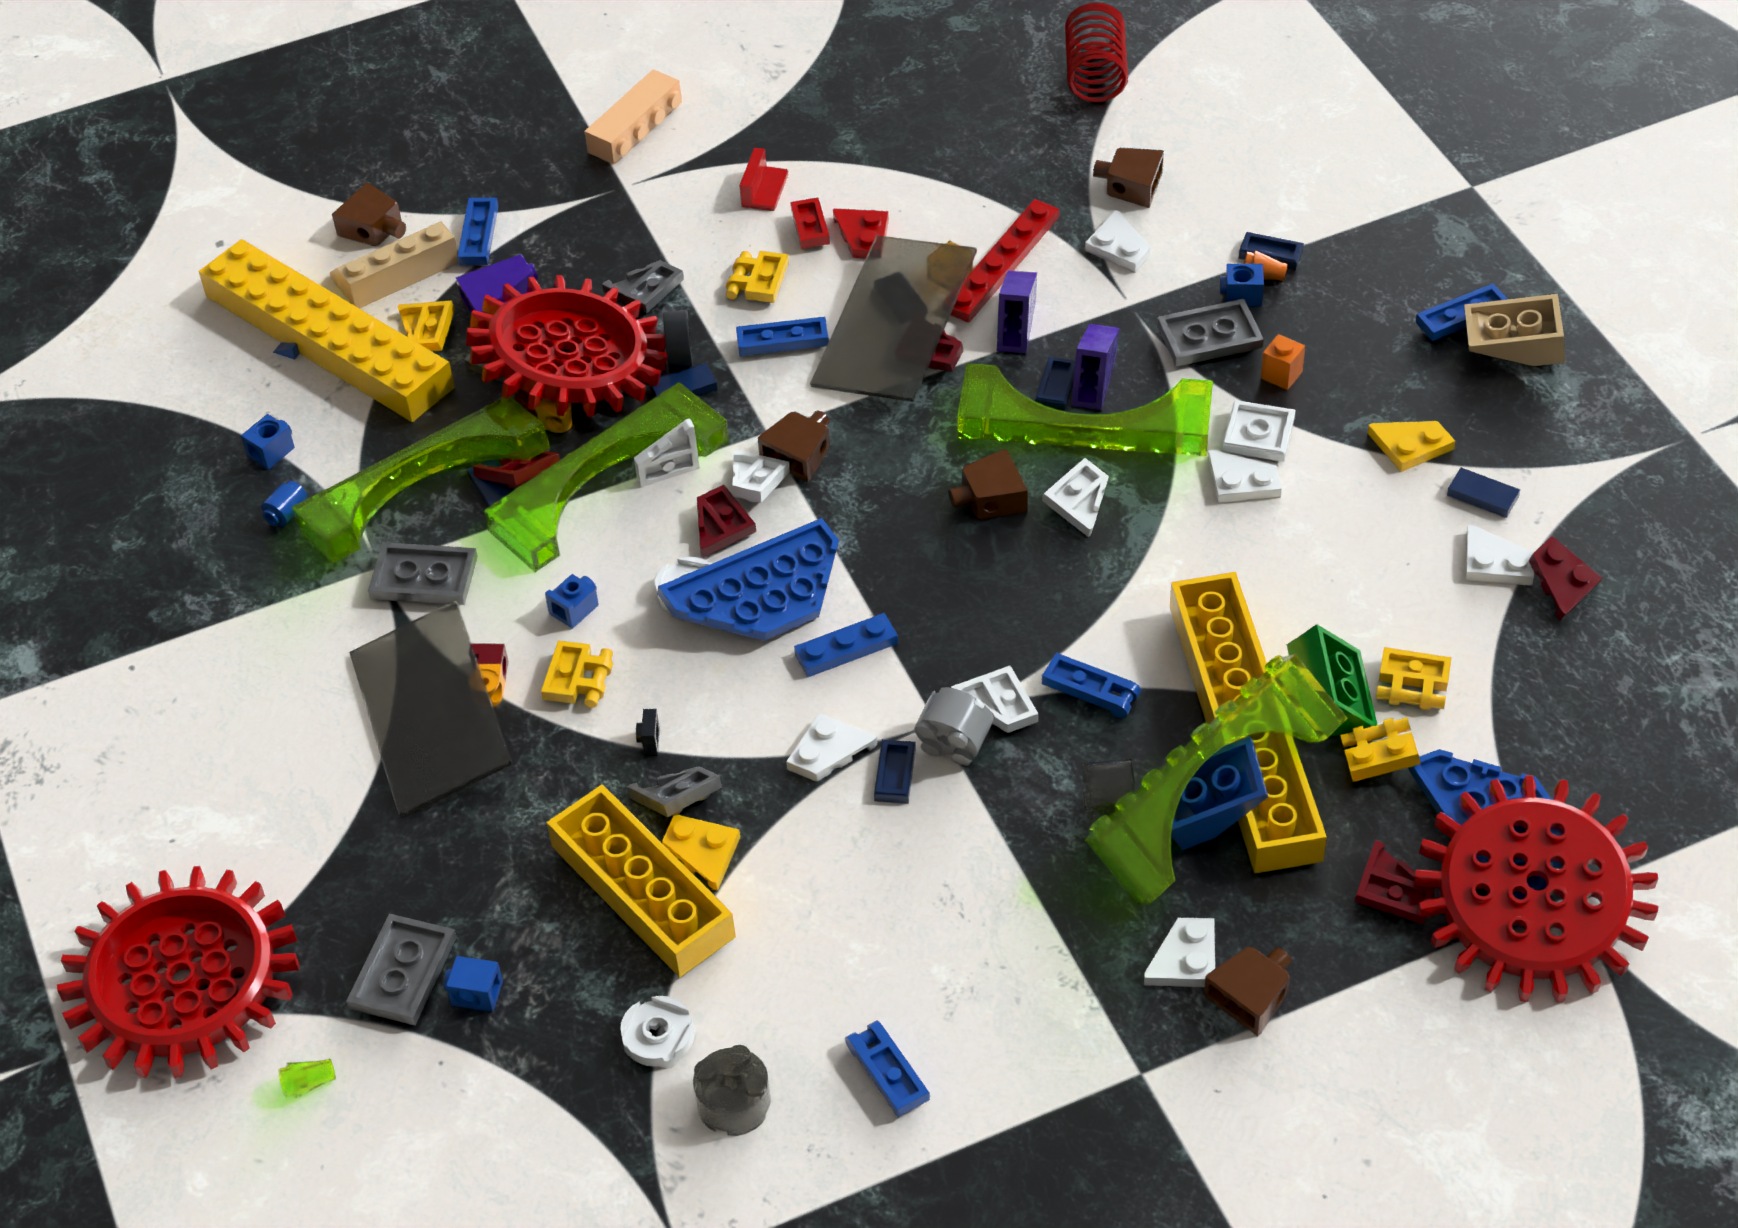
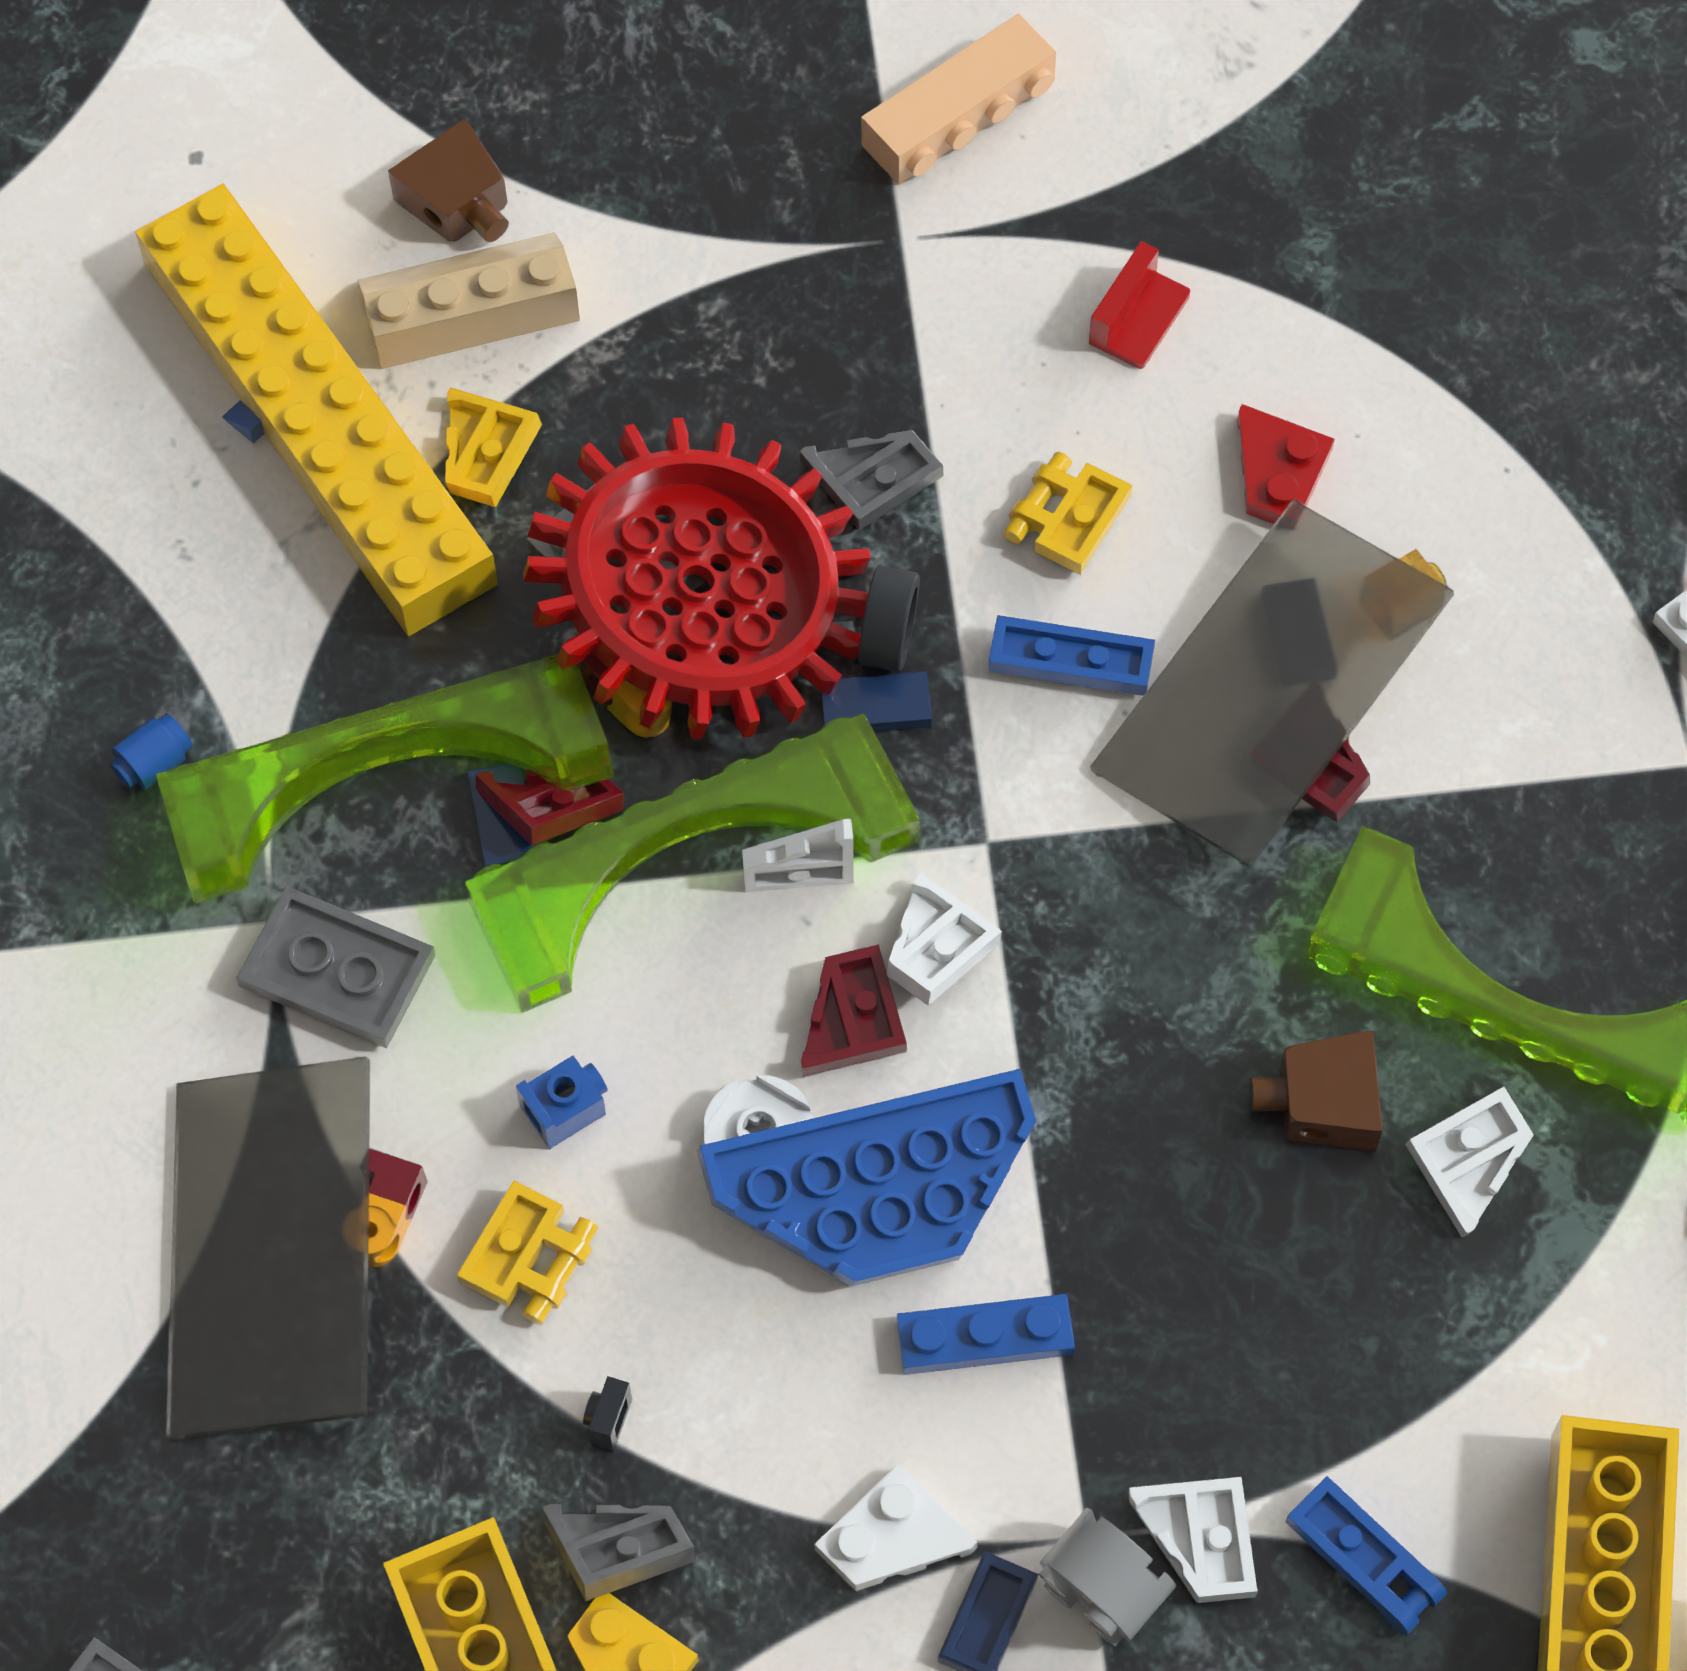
camera: 15 degrees right, 15 degrees up
blue brick [241,414,295,470] -> none
dark purple slope [456,254,538,316] -> none
blue plate [457,198,499,266] -> none
reddish brown torso [758,410,830,482] -> none
red plate [790,197,830,249] -> none
red plate [944,199,1060,323] -> none
dark purple slope [996,270,1037,353] -> none
dark blue tile [1035,356,1075,411] -> none
dark purple slope [1071,324,1119,410] -> none

